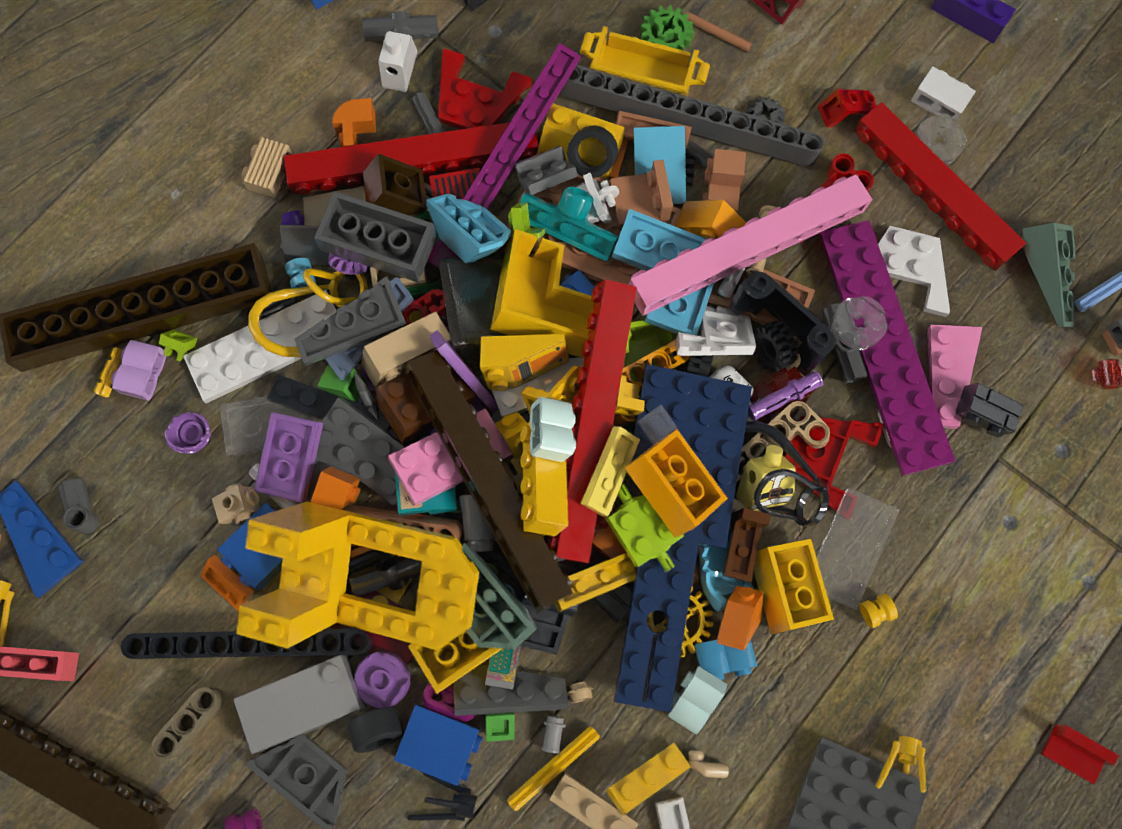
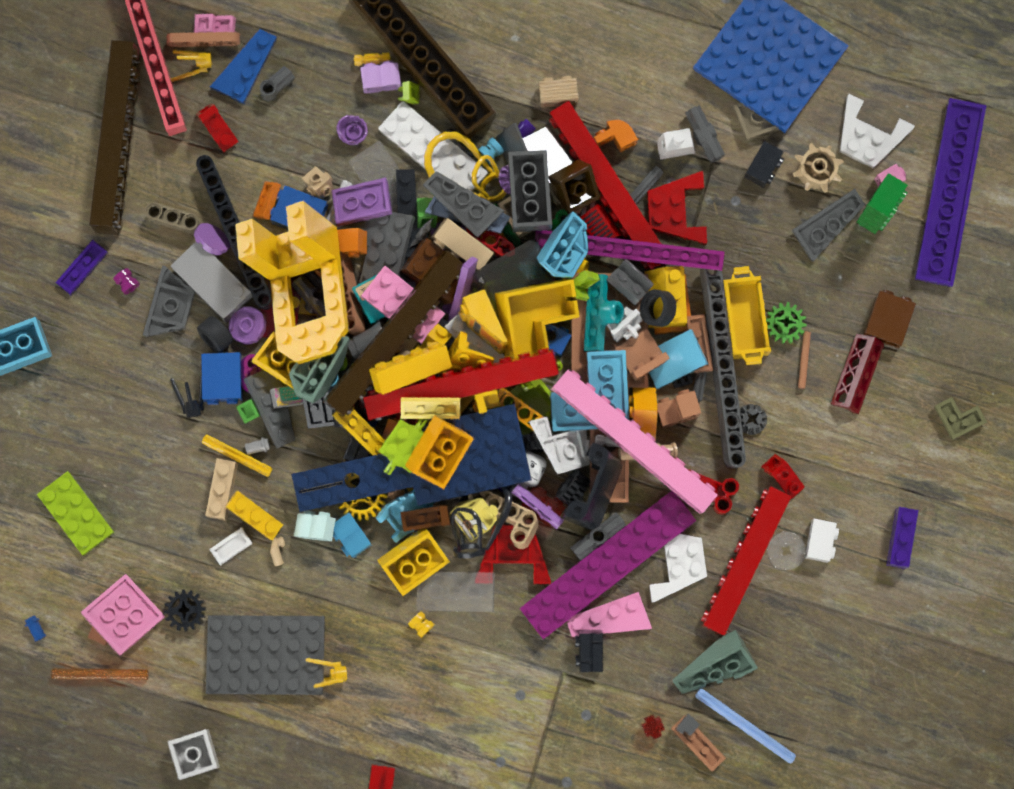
camera: 65 degrees right, 5 degrees up
light aqua brick [530,396,576,462] -> none
tan plate [567,682,594,703] -> none
clear tile [637,405,677,444] -> none
orange slope [717,586,764,651] -> none
clear plate [831,296,887,351] -> none
none -> medium lavender tile [194,223,230,255]
none -> red bracket [196,103,239,152]

